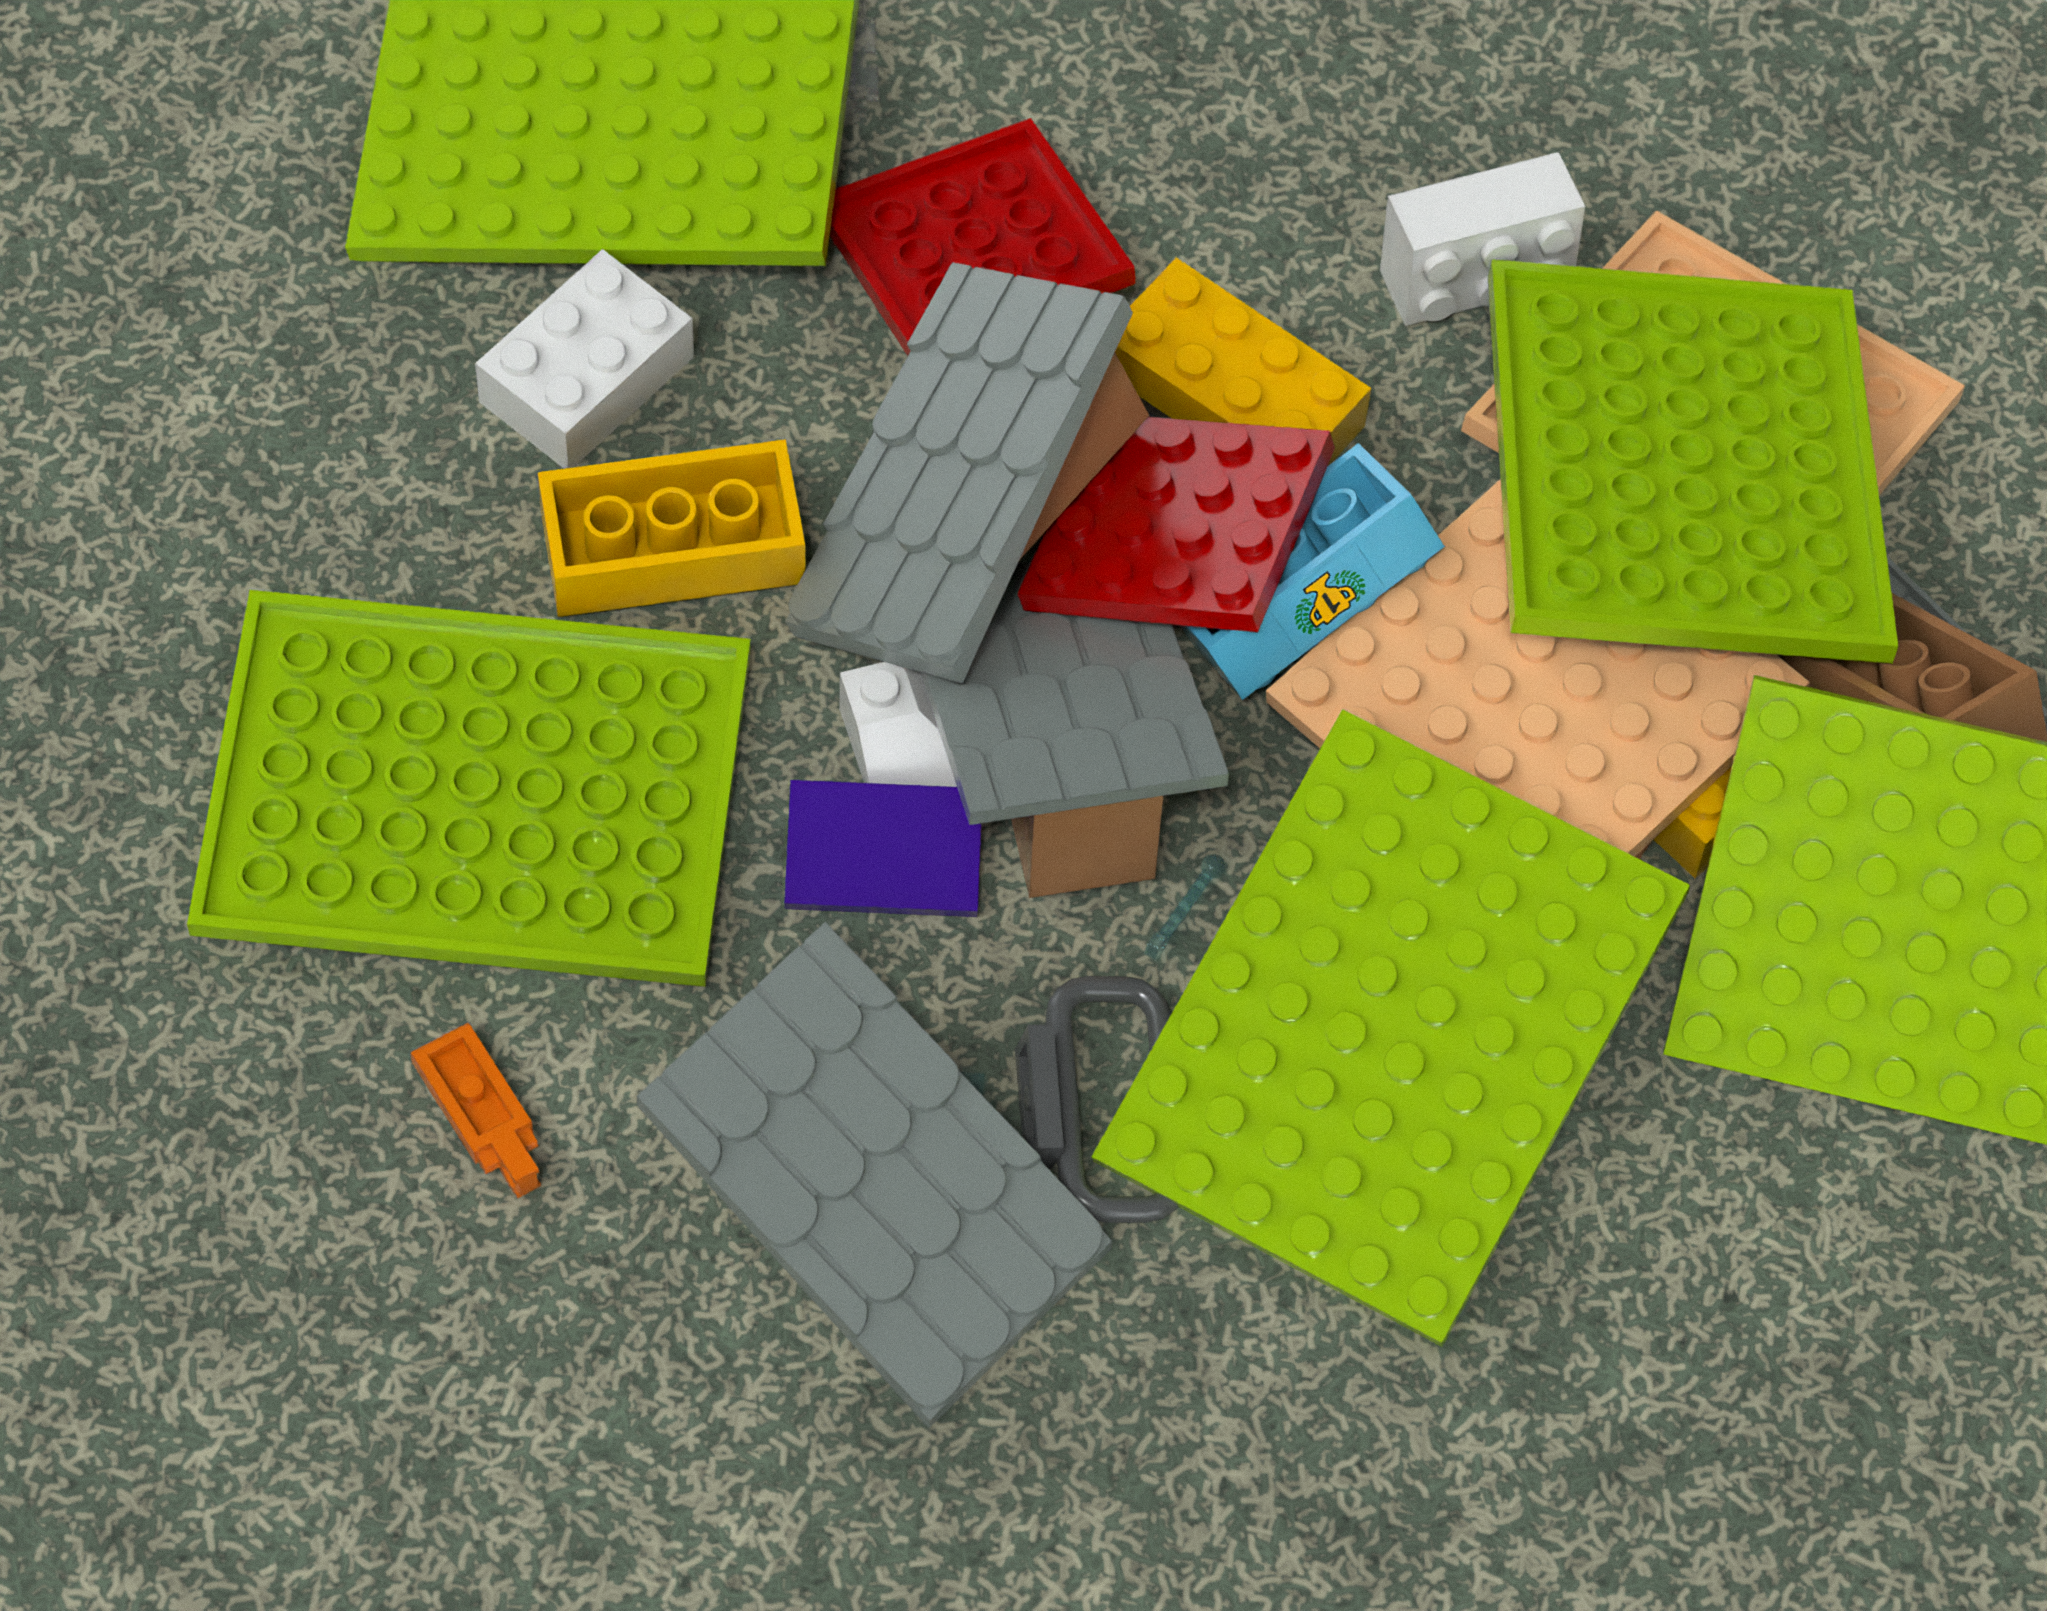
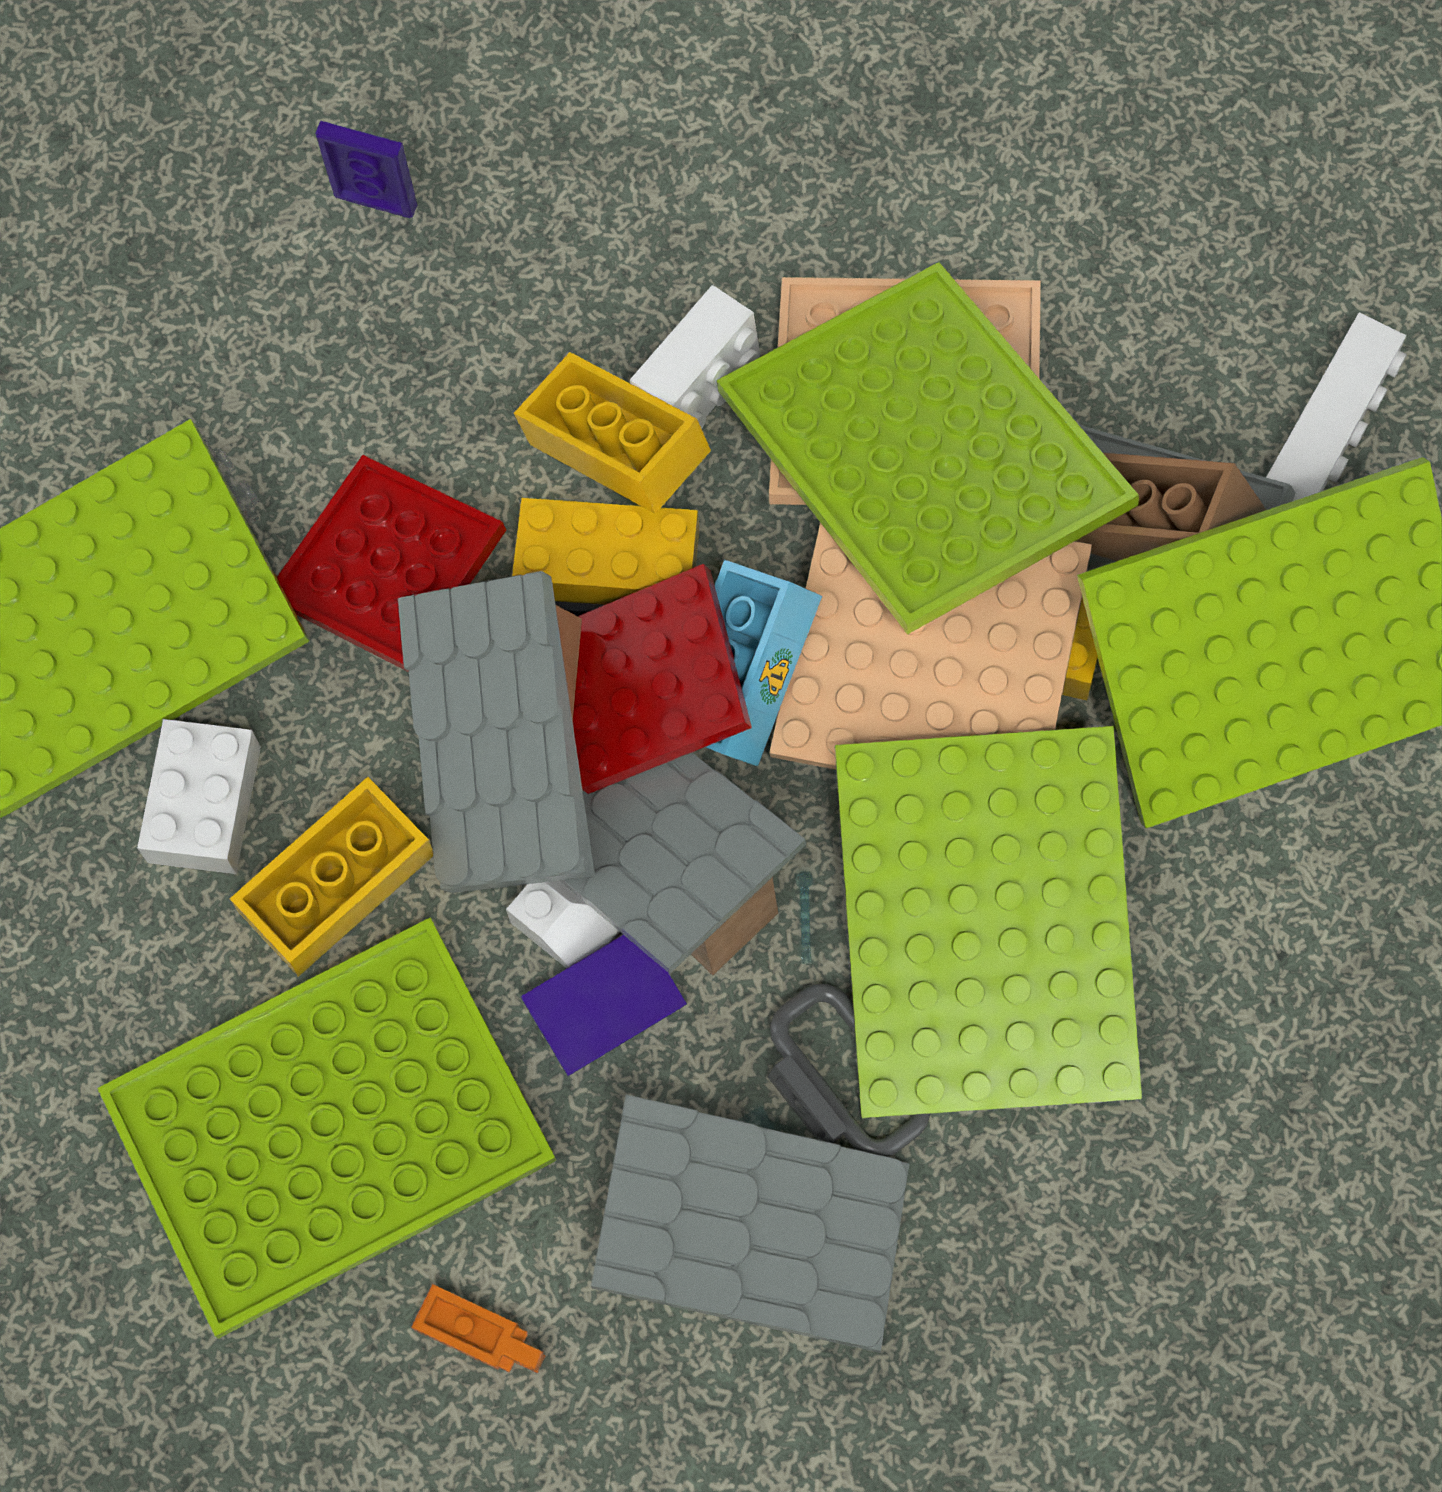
camera: 25 degrees left, 10 degrees up
none -> yellow brick [514,352,711,514]

